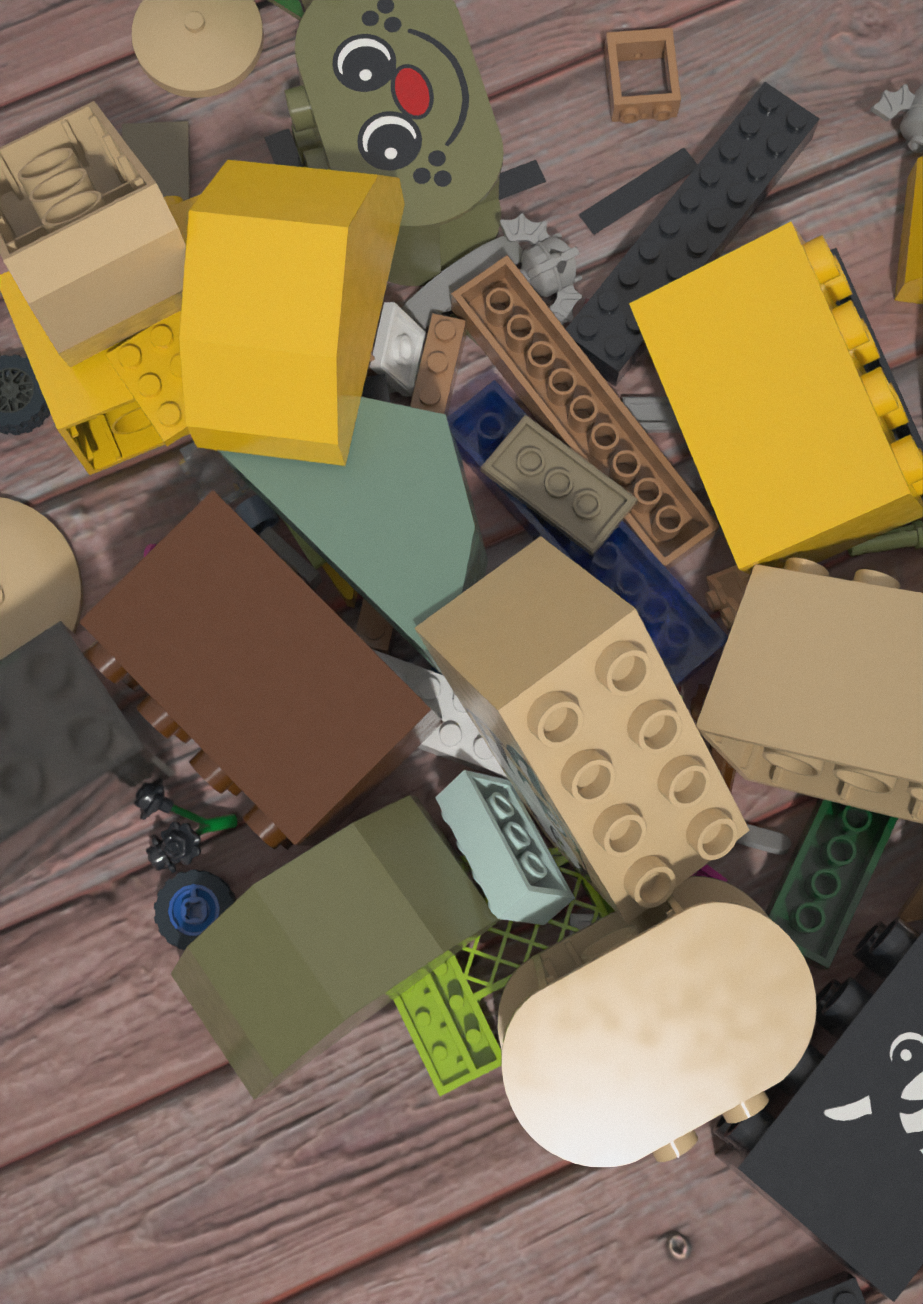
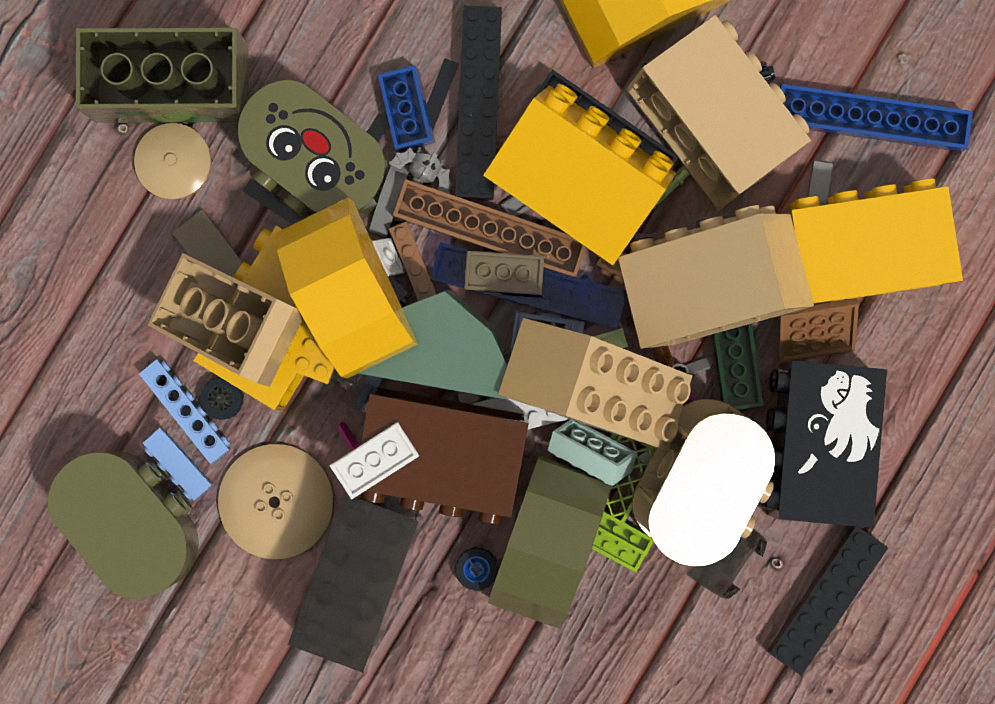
camera: 35 degrees left, 10 degrees up
black plant [134,777,237,873] -> none
light grey tile [260,526,322,590] -> none
medium nougat window [604,28,681,124] -> none
none -> white tile [330,422,420,499]
none -> blue brick [378,65,436,152]
none -> clear smoke piece [687,528,767,599]

